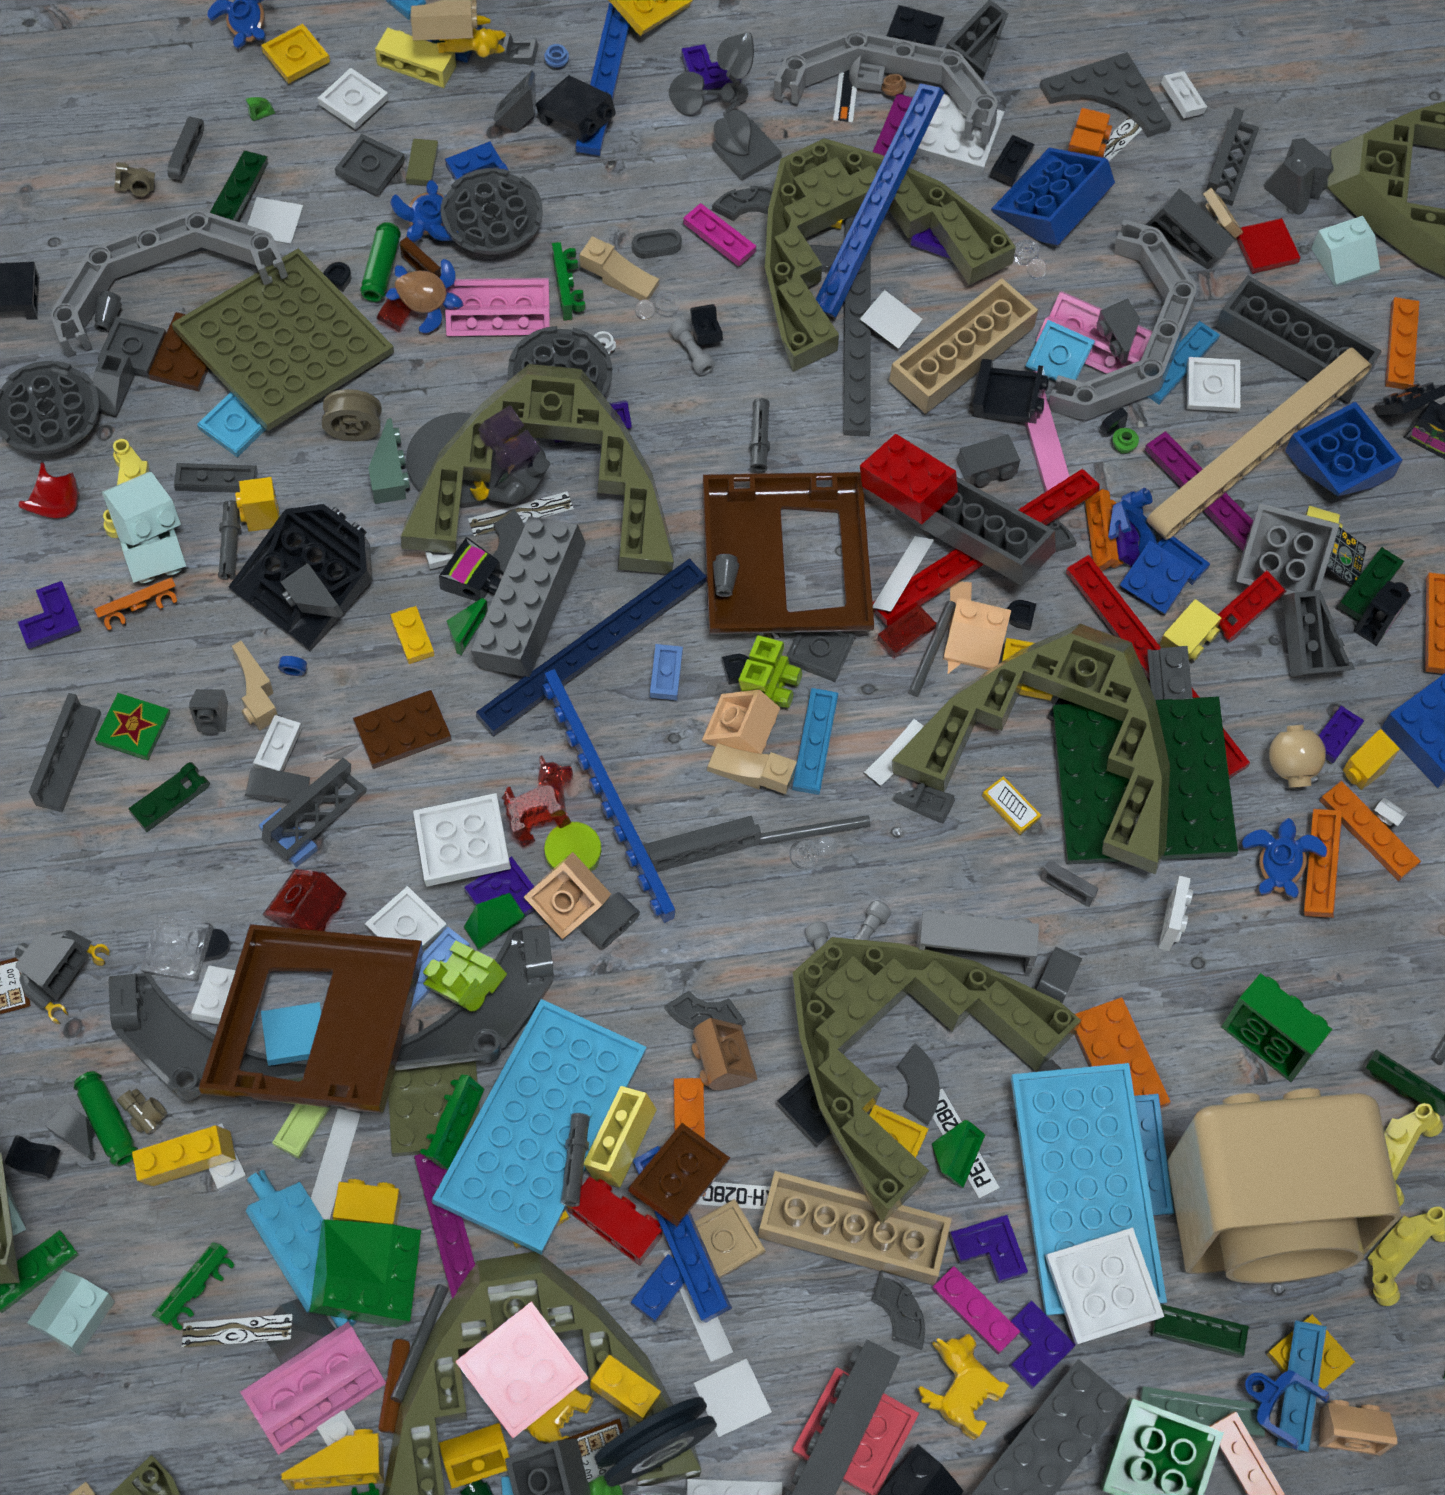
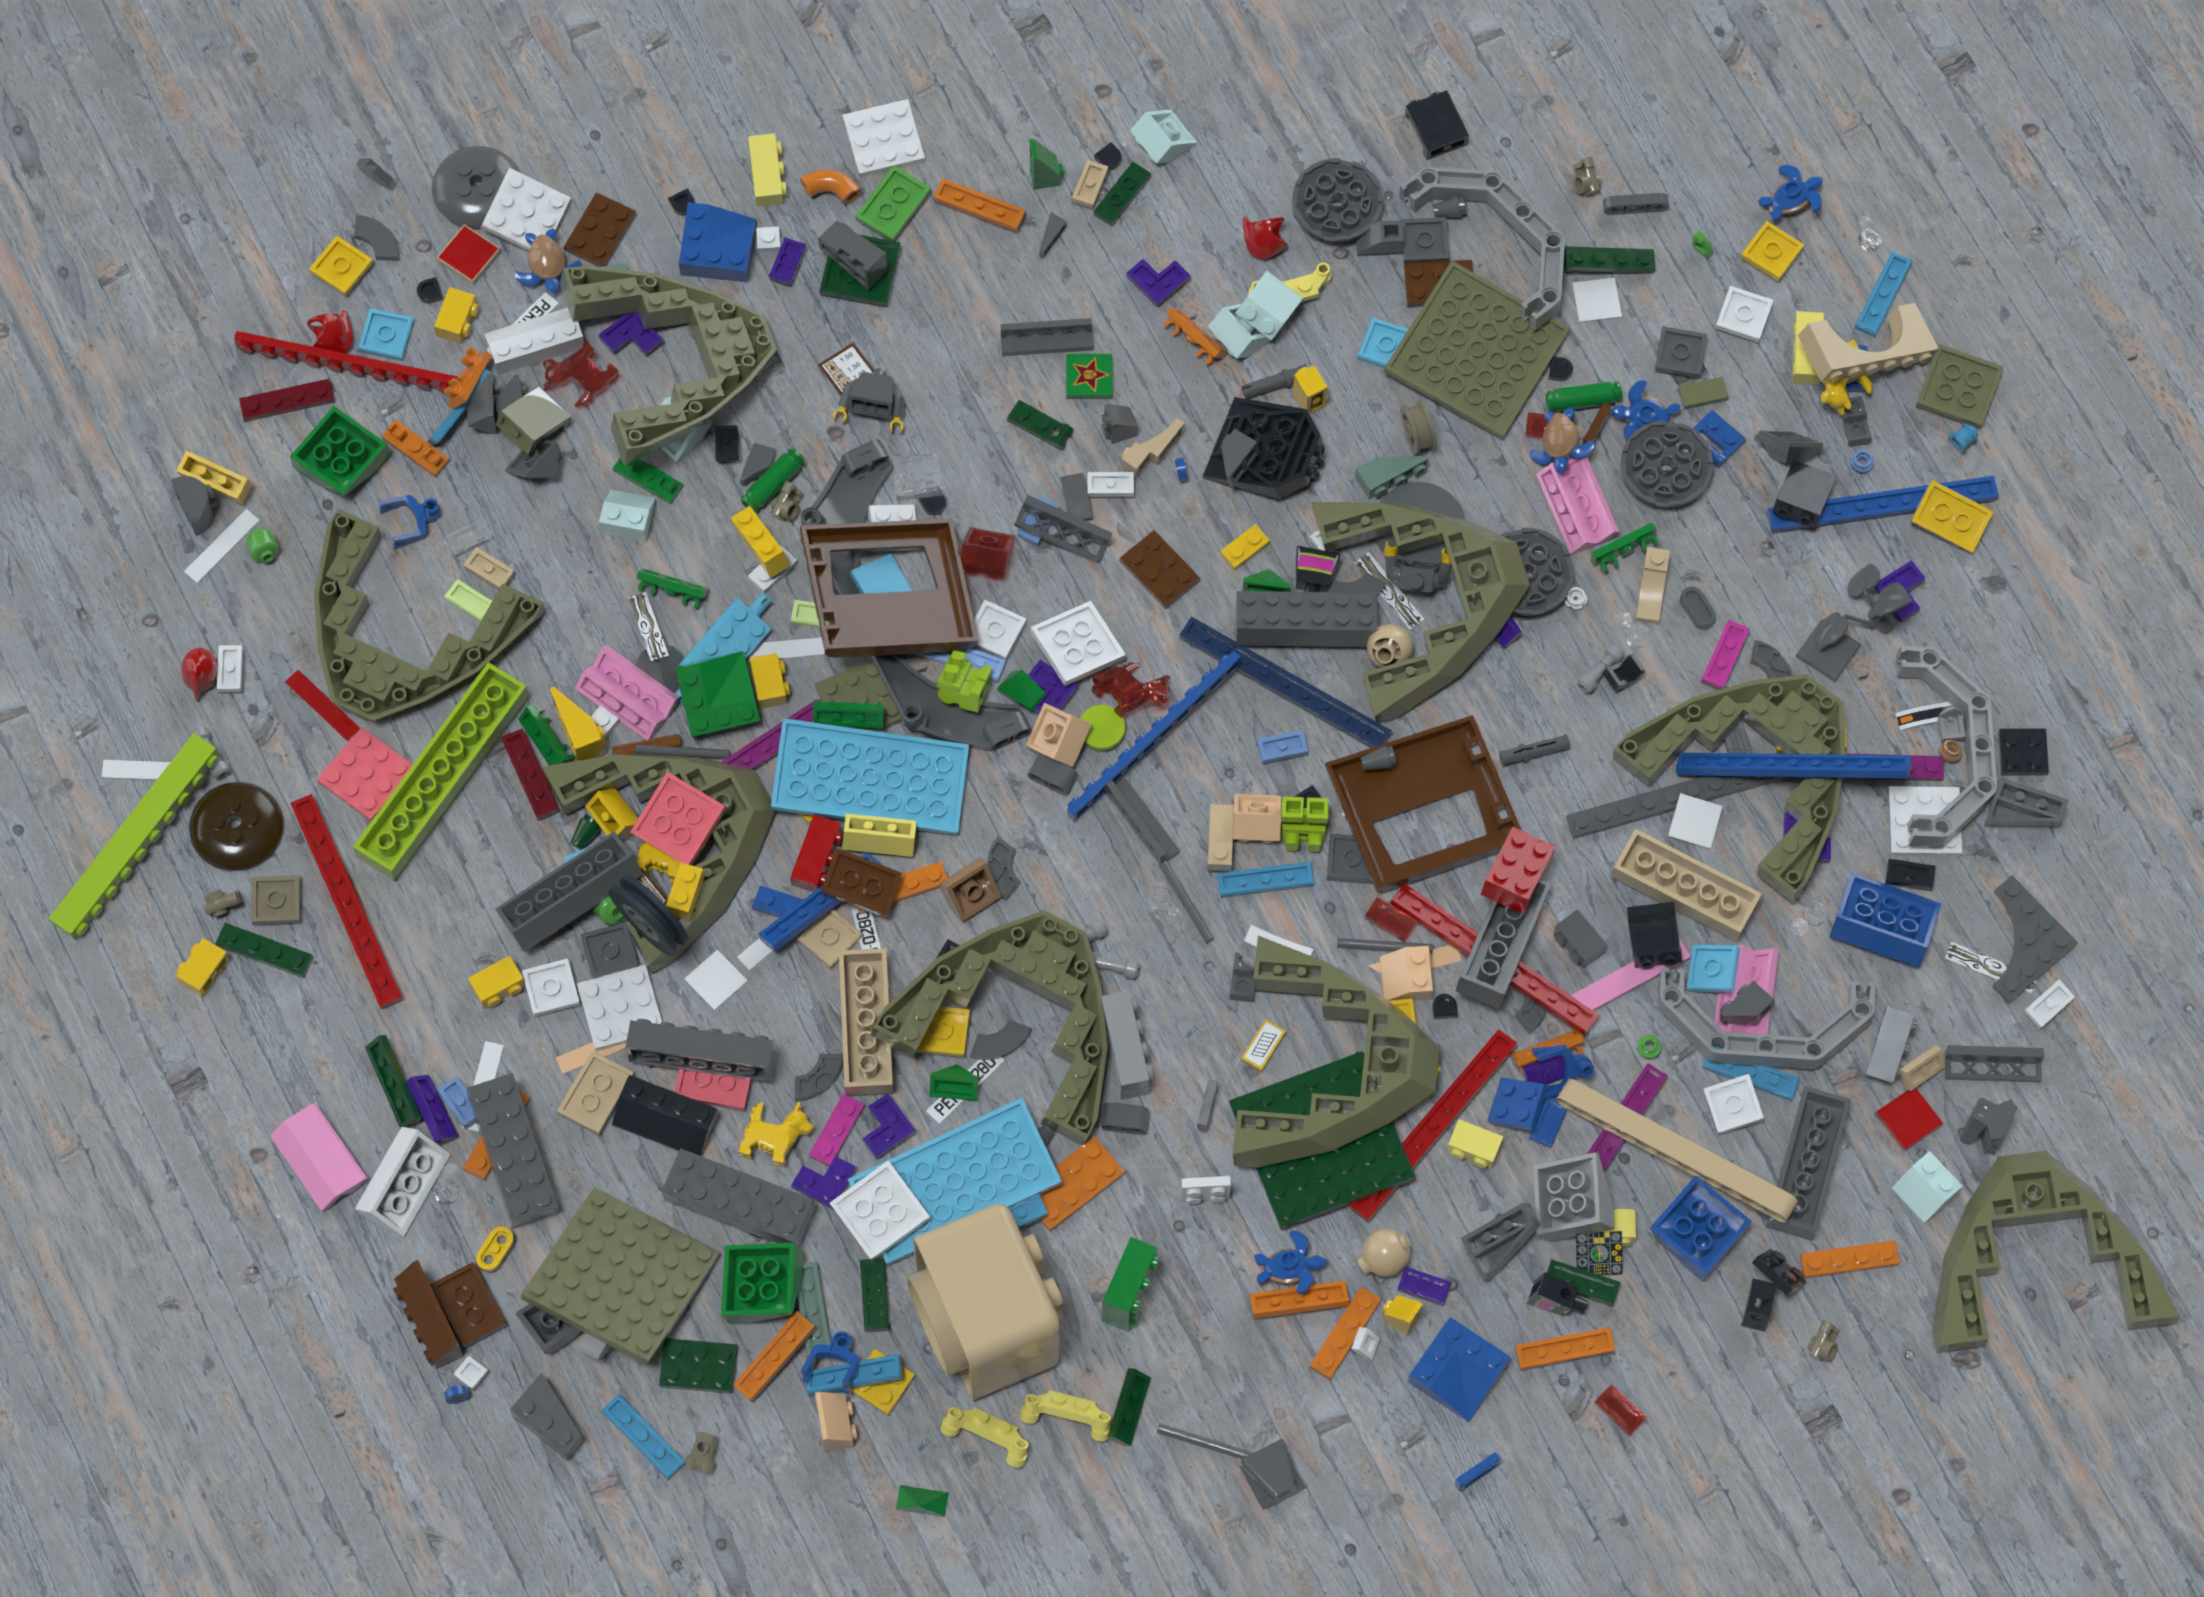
camera: 75 degrees right, 5 degrees up
dark grey tile [174,463,258,493] -> none
clear purple piece [478,405,541,474] -> none
dark grey pin [560,1113,590,1207] -> none
white sticker [873,536,934,611] -> none
orange piece [1068,108,1113,158] -> none
black tile [1100,407,1128,436] -> none
dark grey plate [1147,646,1193,700] -> none
red plate [1217,570,1287,642] -> none
none -> tan brick [1367,624,1414,668]

